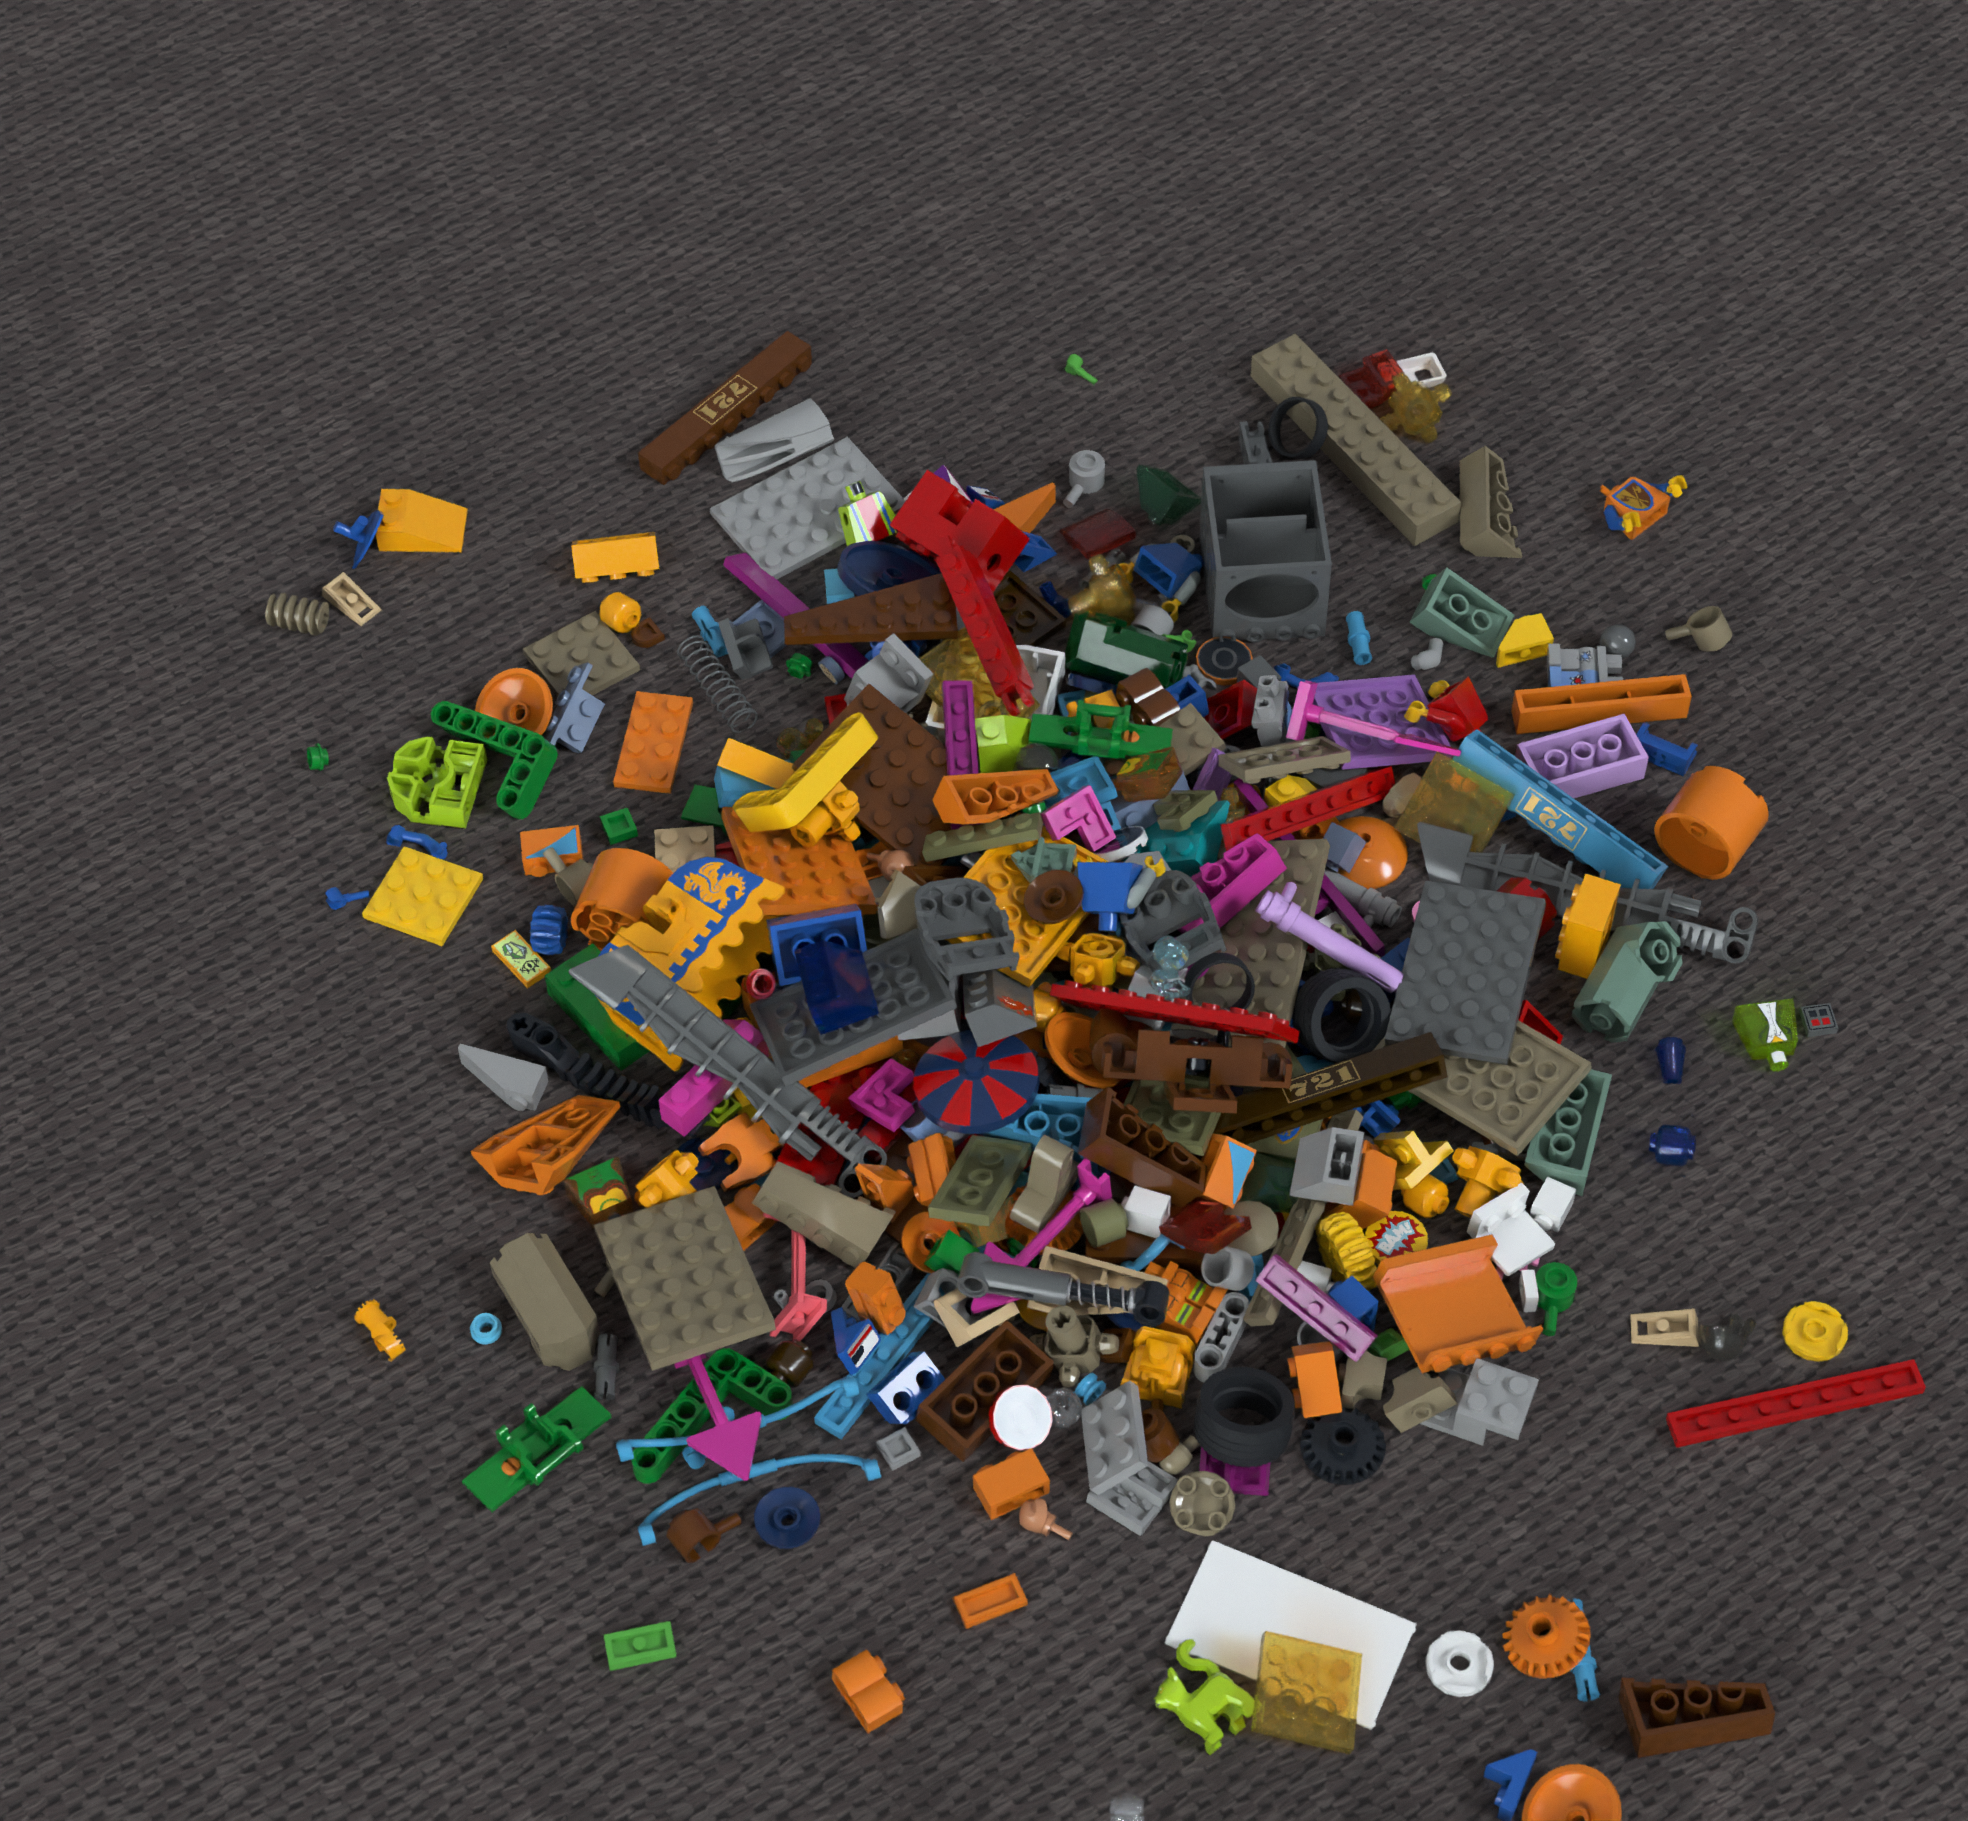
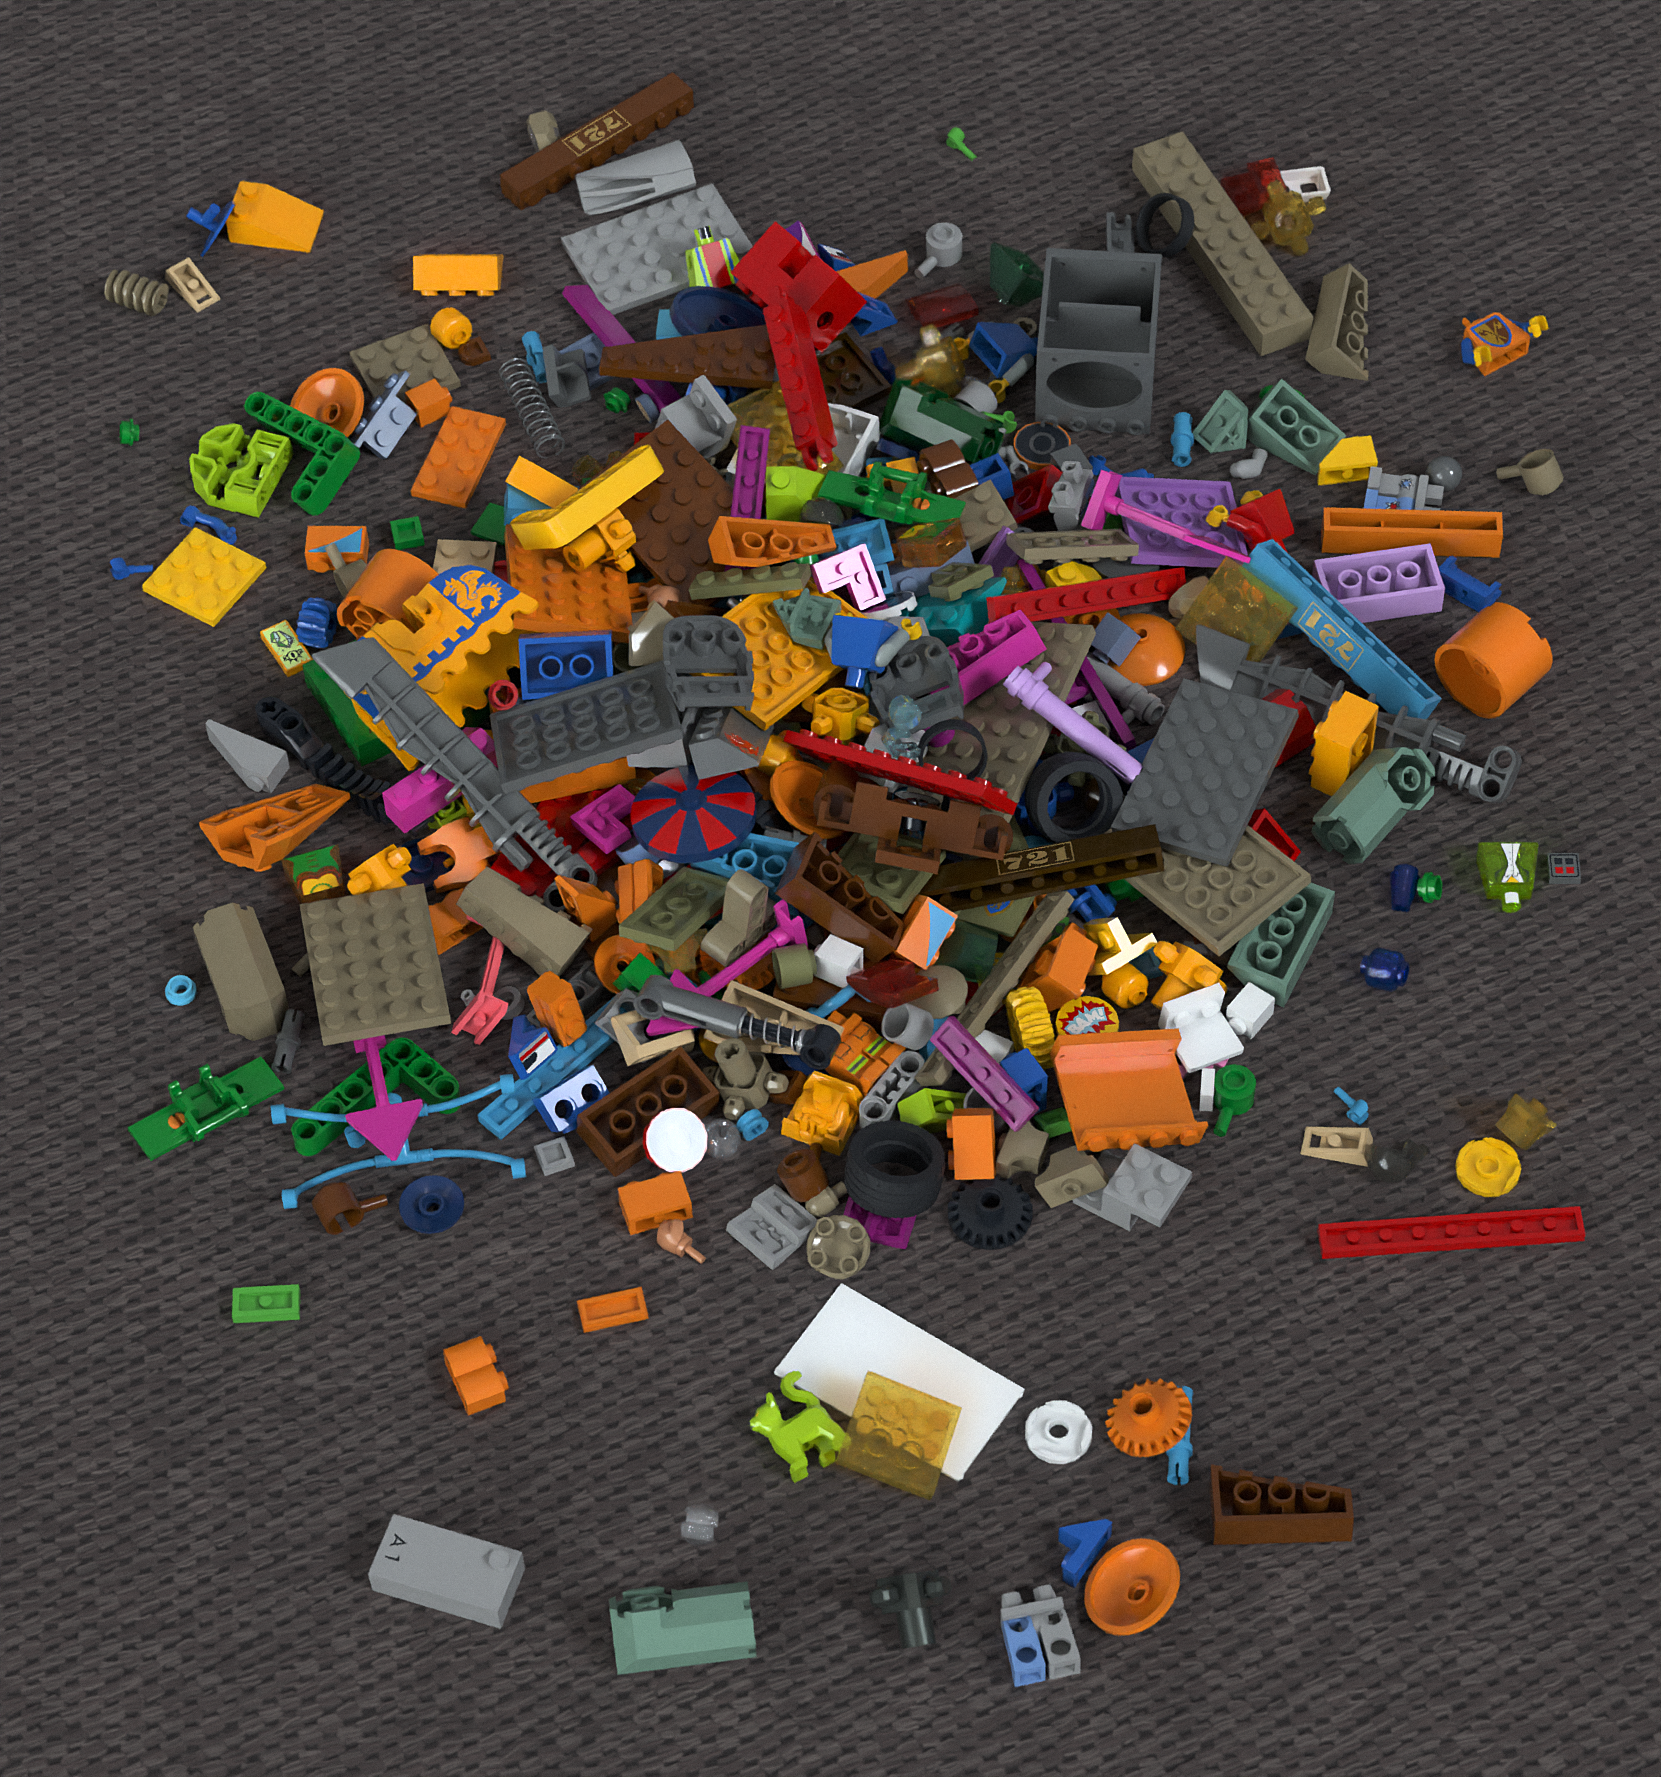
camera: 10 degrees right, 0 degrees up
light orange connector [354,1299,405,1362] -> none
dark brown head [766,1339,814,1388] -> none
clear blue slope [794,940,879,1035] -> none
reddish brown dish [1024,870,1084,924] -> none
light grey plate [1081,1380,1148,1495] -> none
light grey slope [1290,1127,1364,1206] -> none
none -> orange brick [405,378,452,427]
none -> dark tan rock [527,110,561,152]
none -> lime slope [897,1088,967,1133]
none -> sand green slope [1192,390,1248,453]
none -> dark azure hand [1334,1087,1369,1125]
none -> green plate [1417,872,1442,903]
none -> clear yellow brick [1495,1094,1557,1150]

